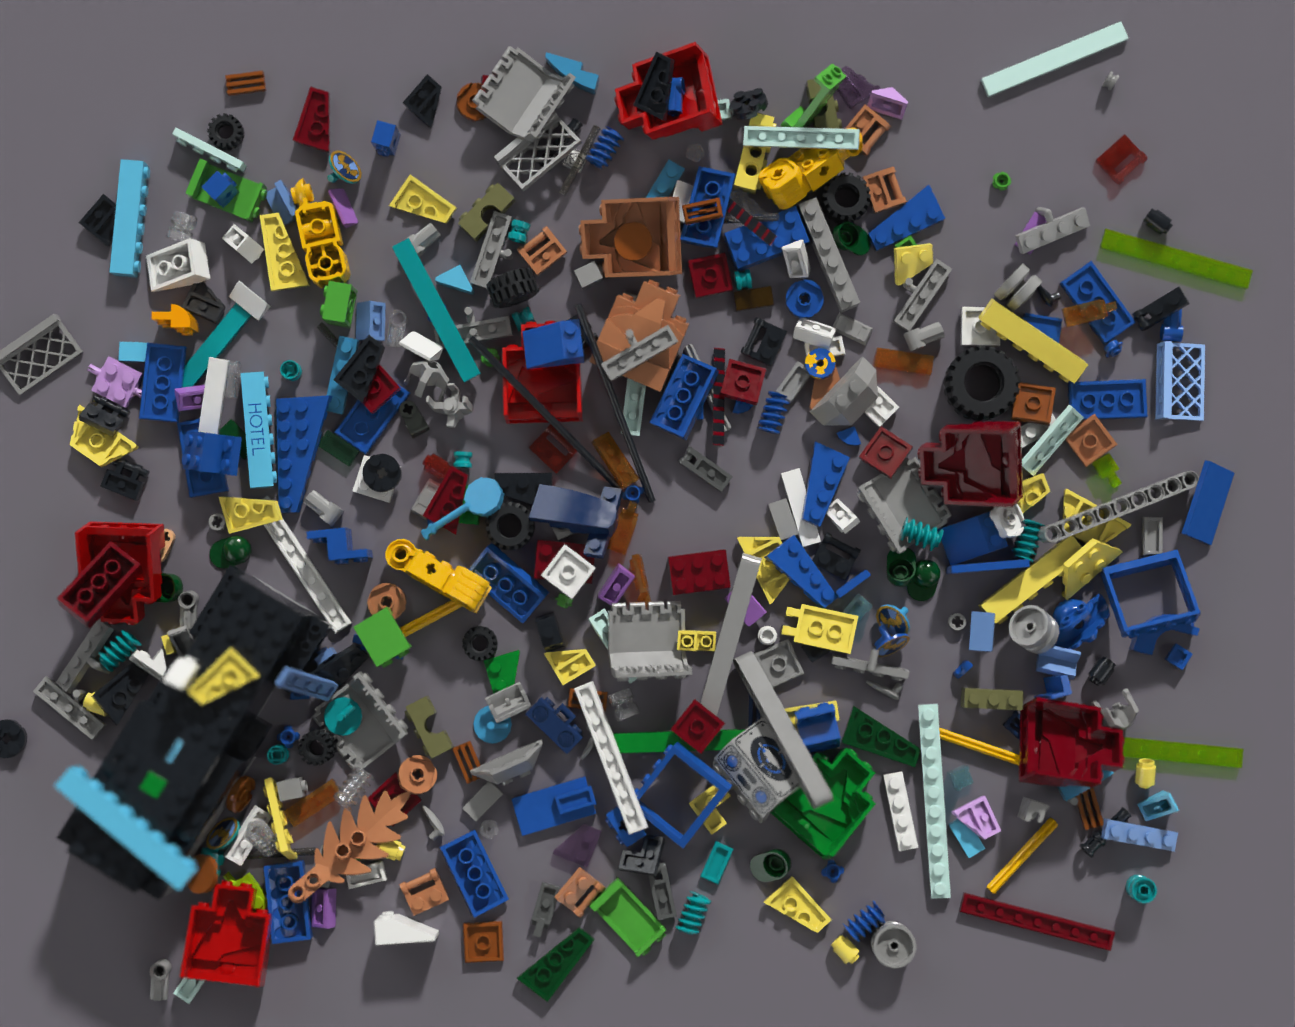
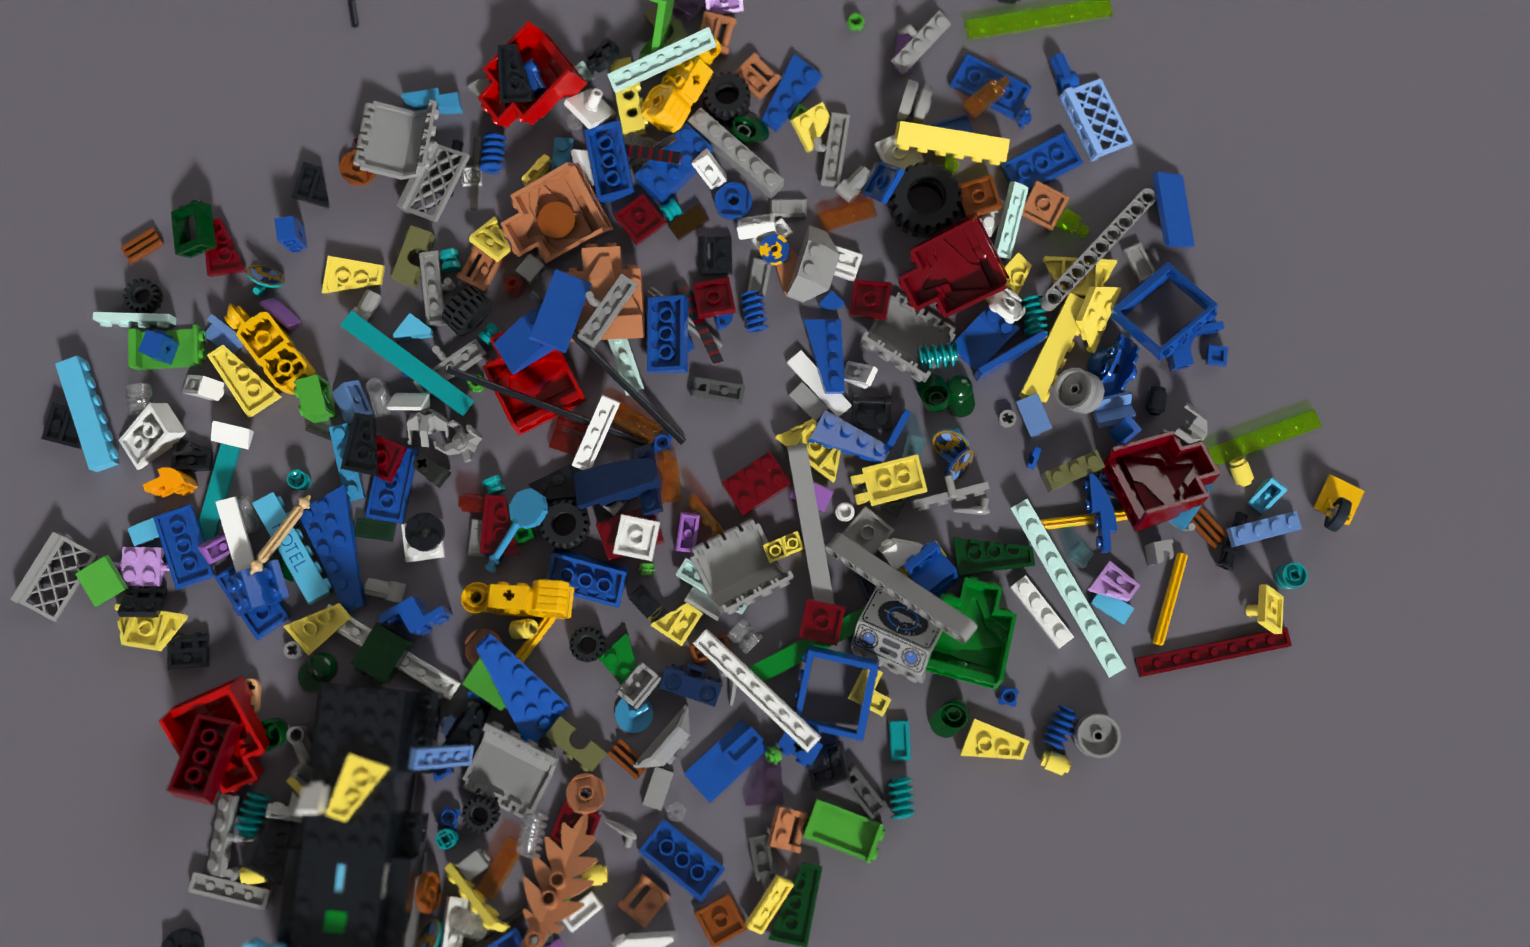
camera: 30 degrees left, 5 degrees down
teal shield [324,697,363,736] -> none
dark orange tile [682,198,723,225] -> none
black bar [1037,284,1061,307] -> none
black plate [1132,287,1190,331] -> none
none -> bright green tile [75,555,128,607]
none -> dark green window [171,200,216,258]
none -> tan wheel [250,495,311,575]
none -> dark green brick [351,623,414,685]
none -> light grey tile [468,79,491,96]
none -> light yellow wing [469,217,511,262]
none -> blue wing [475,632,570,742]
none -> clear red brick [503,274,525,297]
none -> light yellow brick [509,619,539,640]
none -> light yellow wing [521,154,552,186]
none -> blue tile [529,269,592,353]
none -> white tile [564,88,616,129]
none -> white plate [571,395,620,470]
none -> light grey tile [684,586,722,621]
none -> light yellow tile [744,875,794,935]
none -> bright green plate [765,745,782,765]
none -> blue tile [861,161,905,205]
none -> white slope [877,538,923,570]
none -> clear neon green hinge [944,158,959,174]
none -> blue slope [1083,474,1118,553]
none -> light yellow tile [1246,584,1284,634]
none -> yellow plate [1313,474,1365,532]

